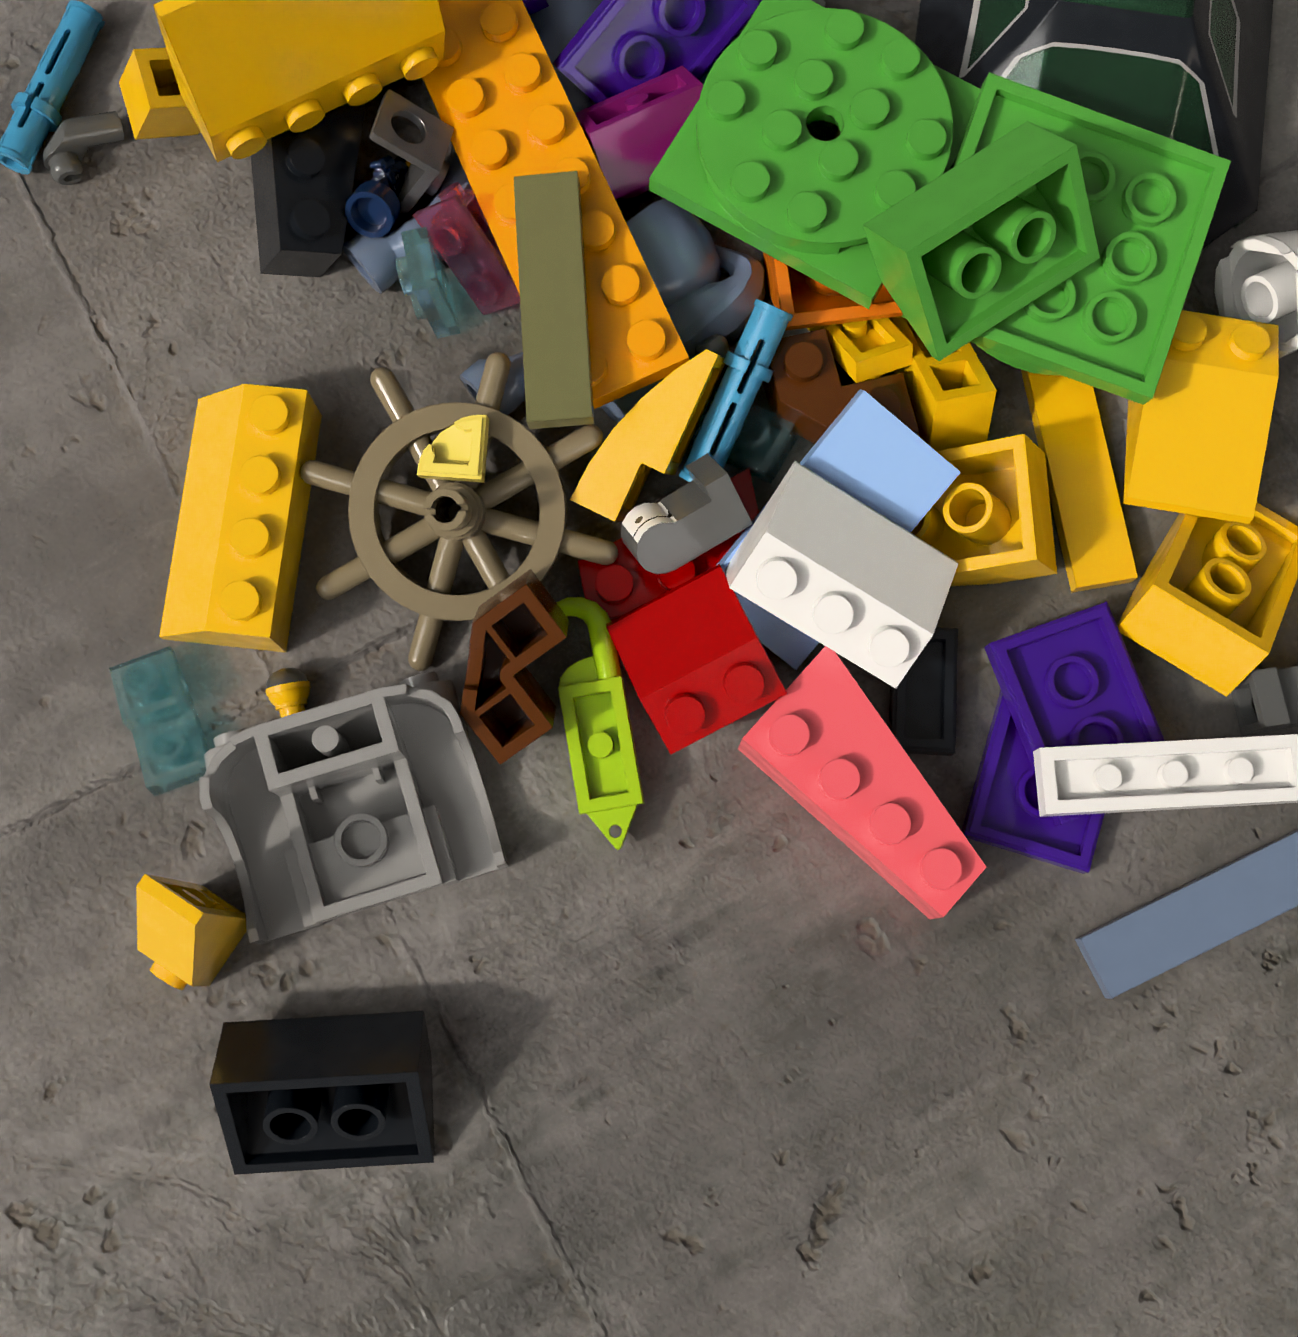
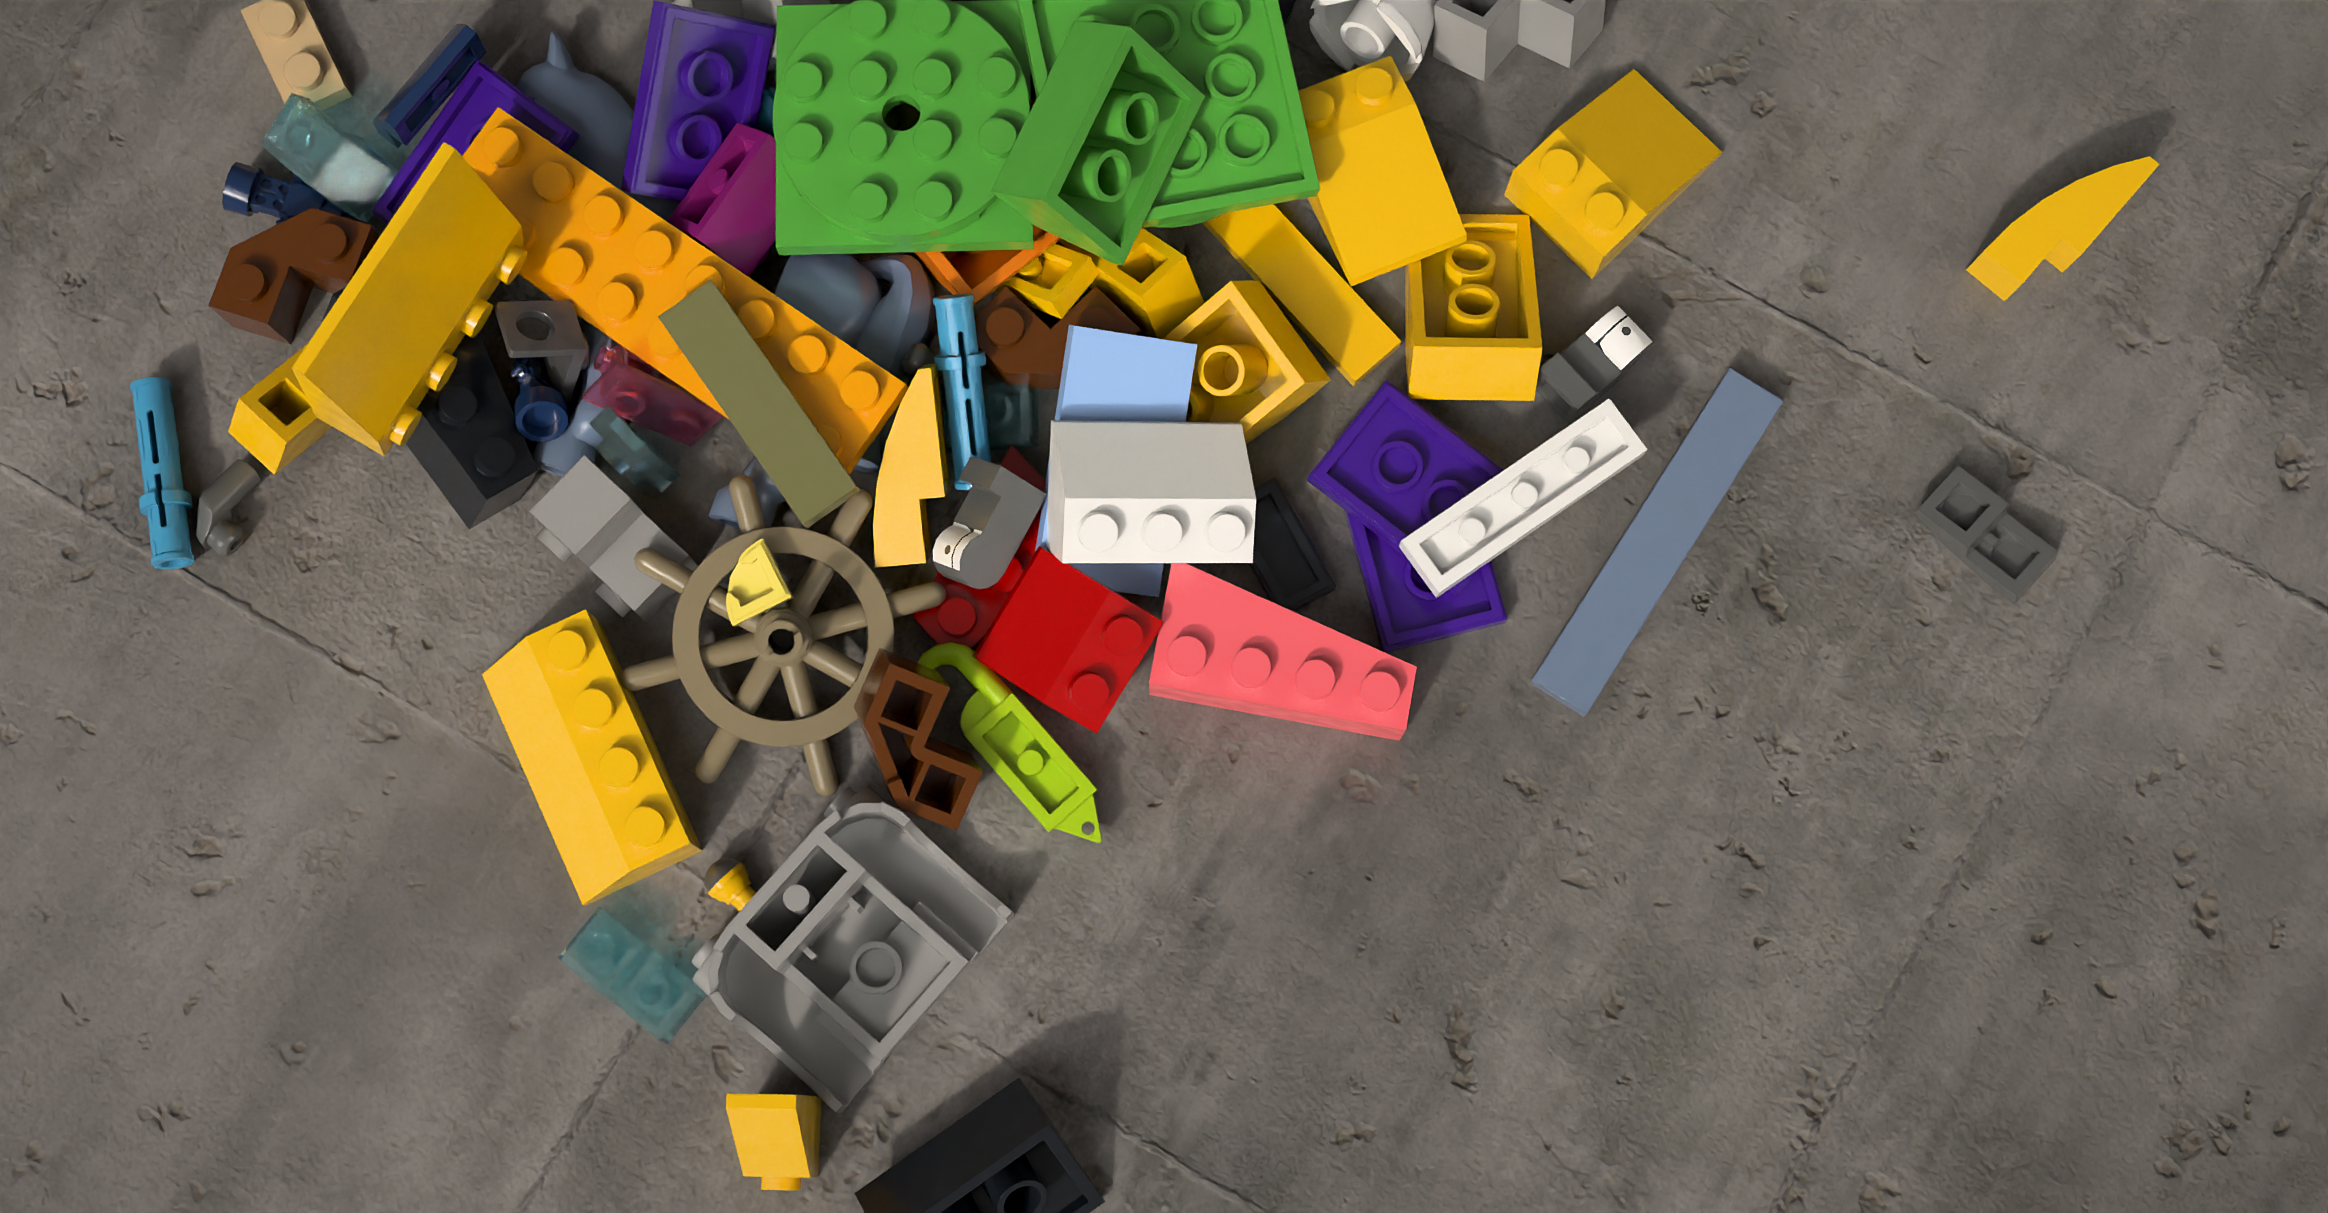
camera: 30 degrees left, 0 degrees up
none -> light grey brick [529,455,698,622]

